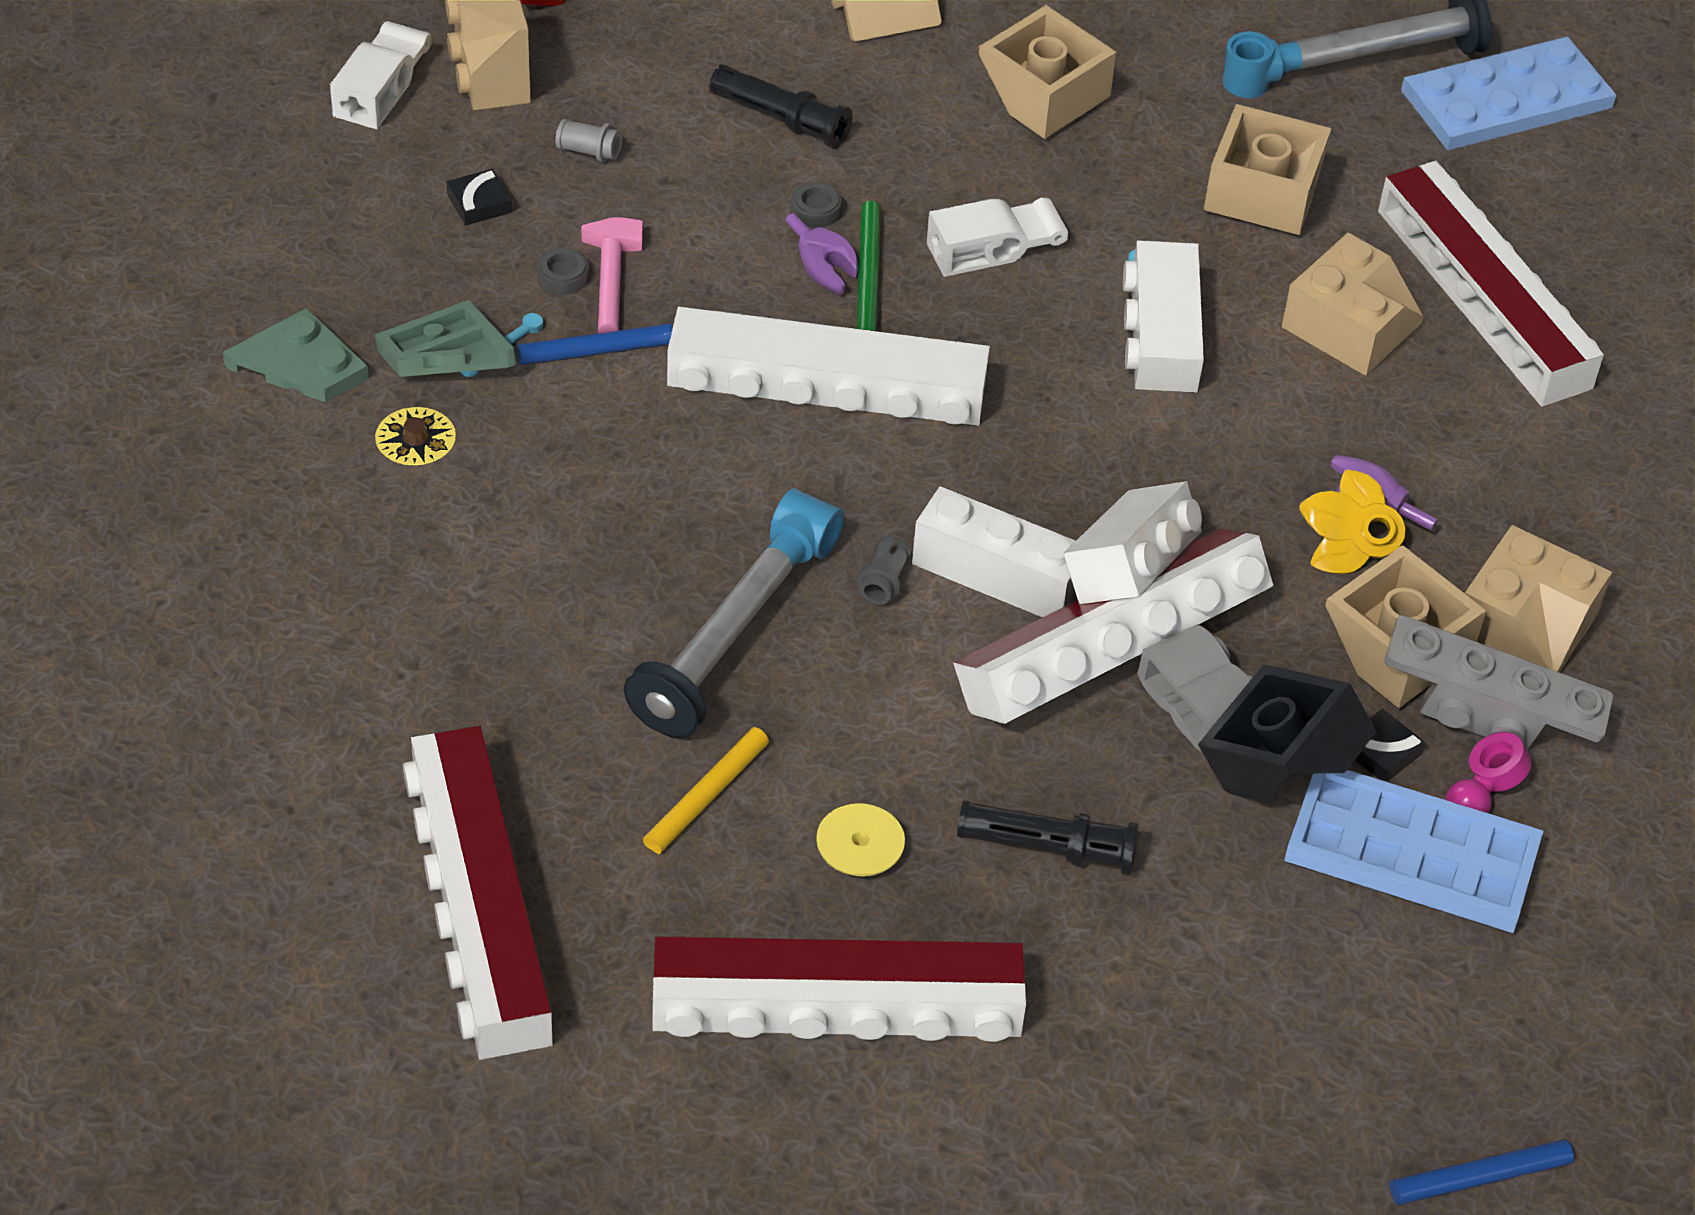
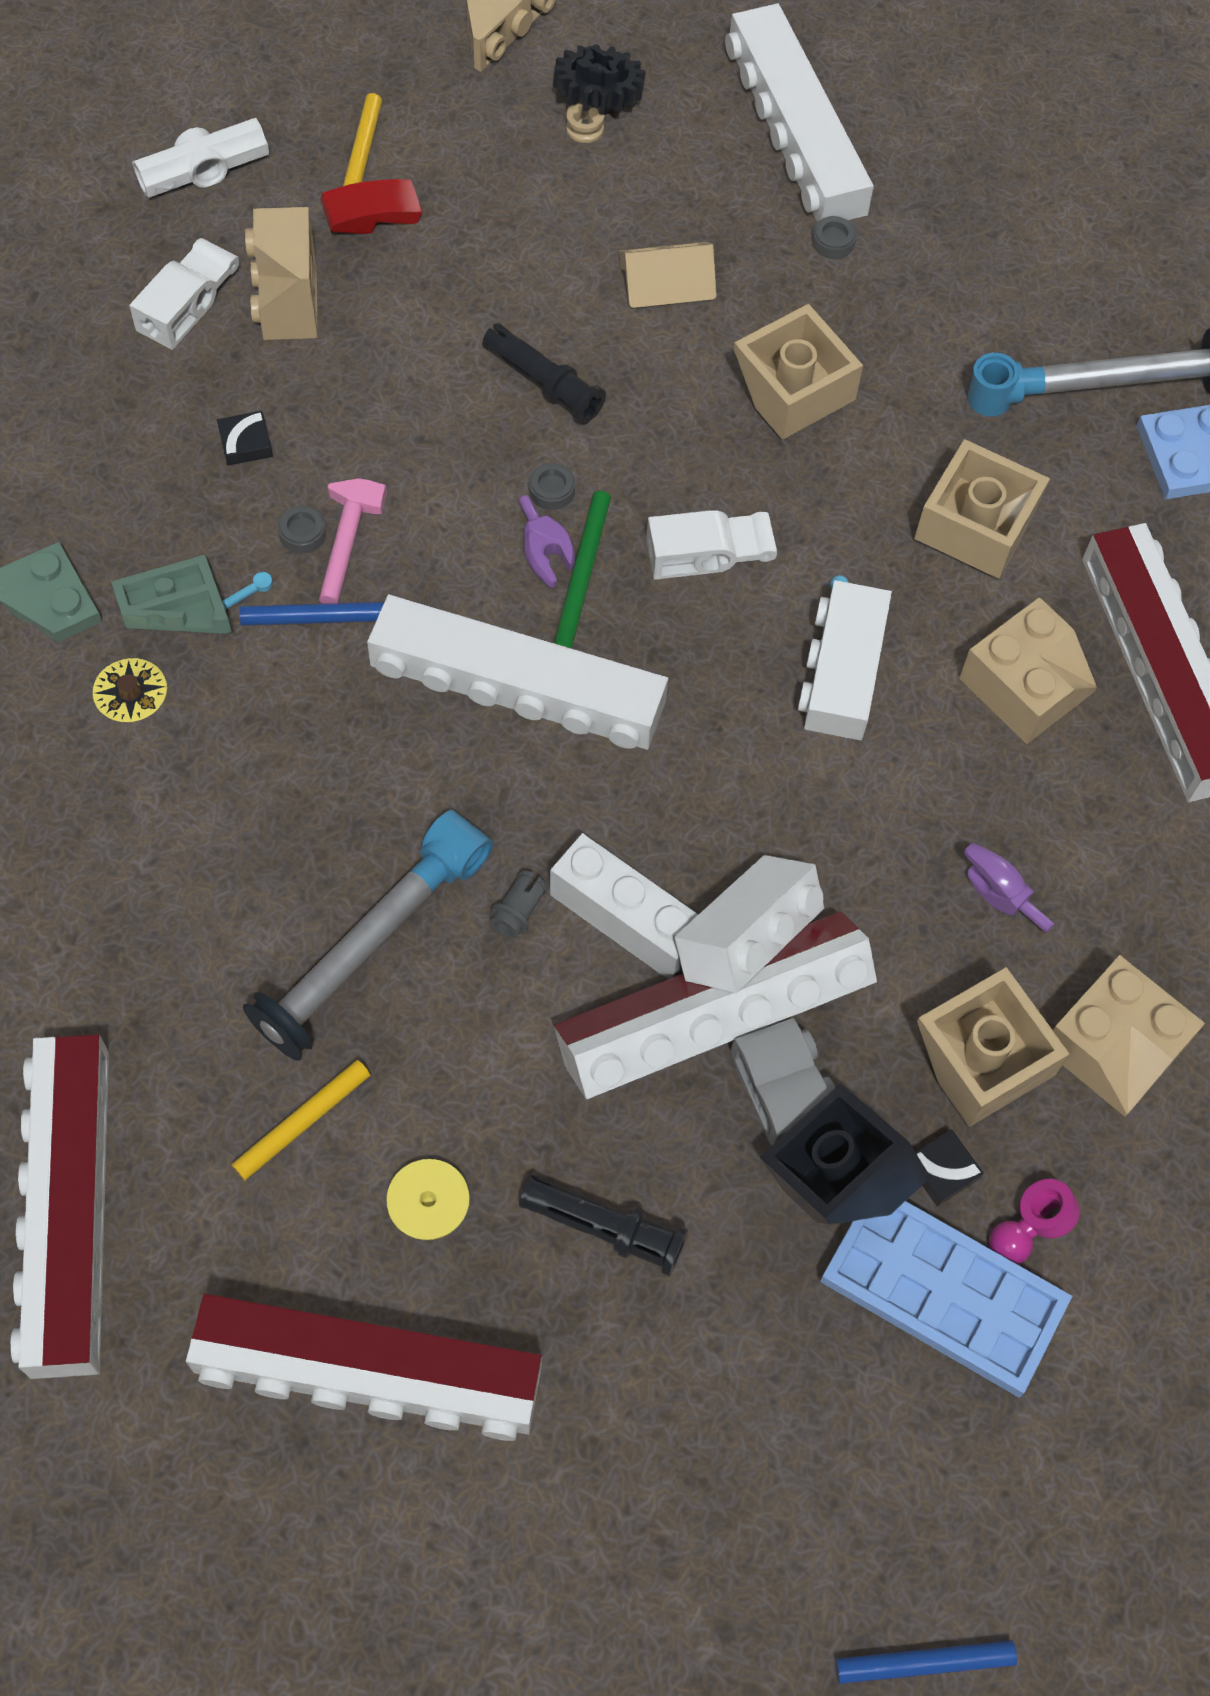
camera: 10 degrees right, 15 degrees up
light grey pin [556,118,622,163] -> none
yellow plate [1299,470,1406,574] -> none
light grey bracket [1385,615,1613,750] -> none

